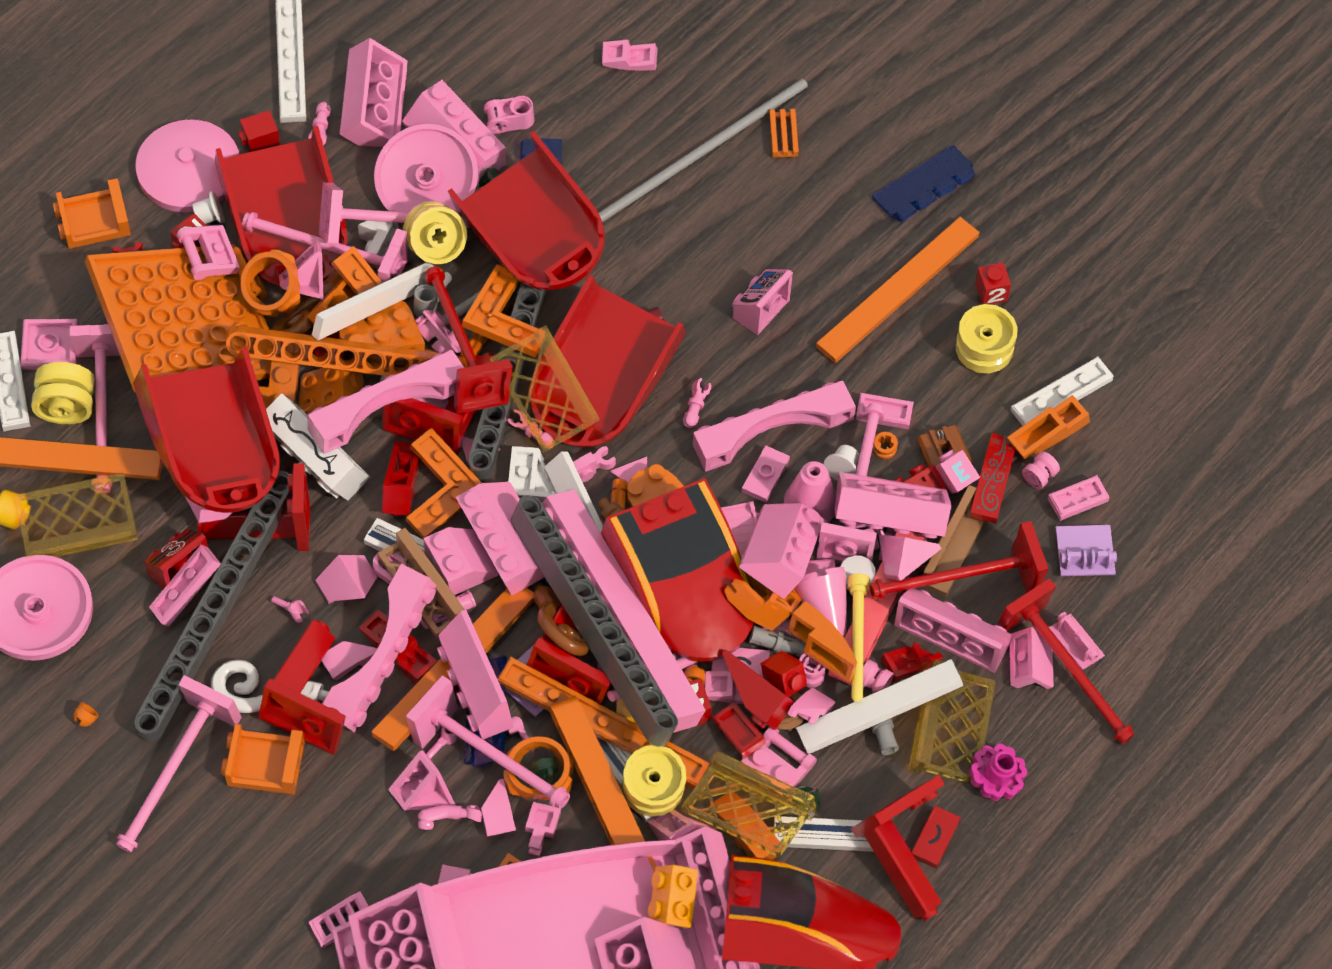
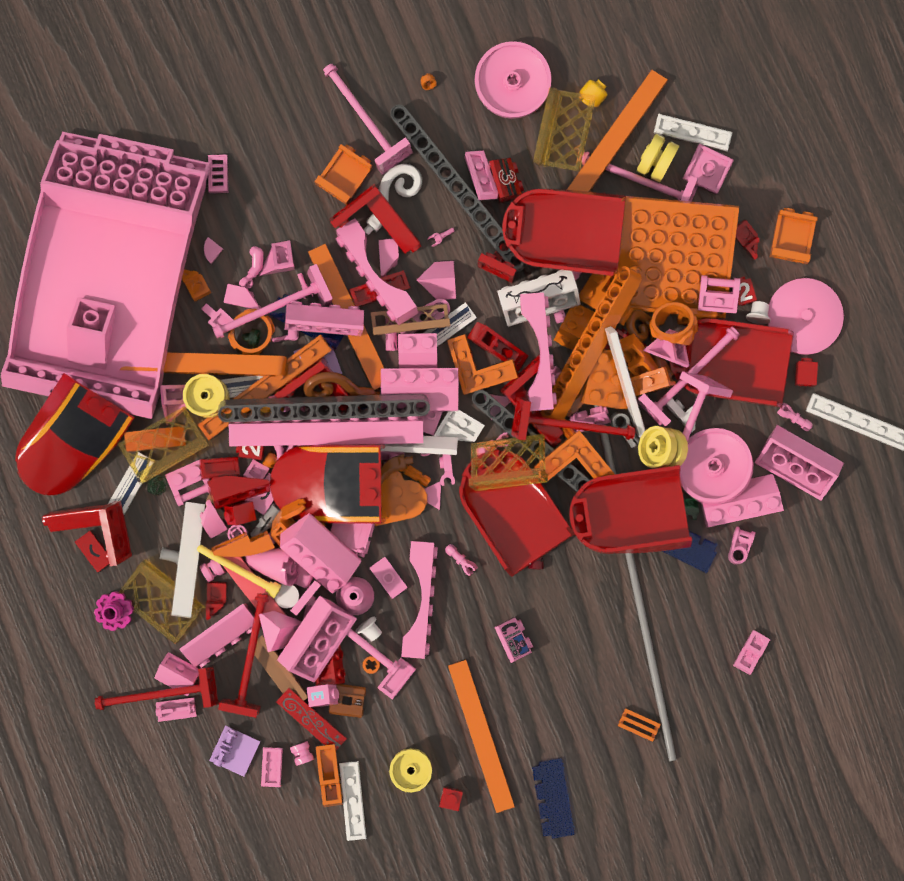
camera: 120 degrees right, 25 degrees up
light orange bracket [648,865,698,928] -> none

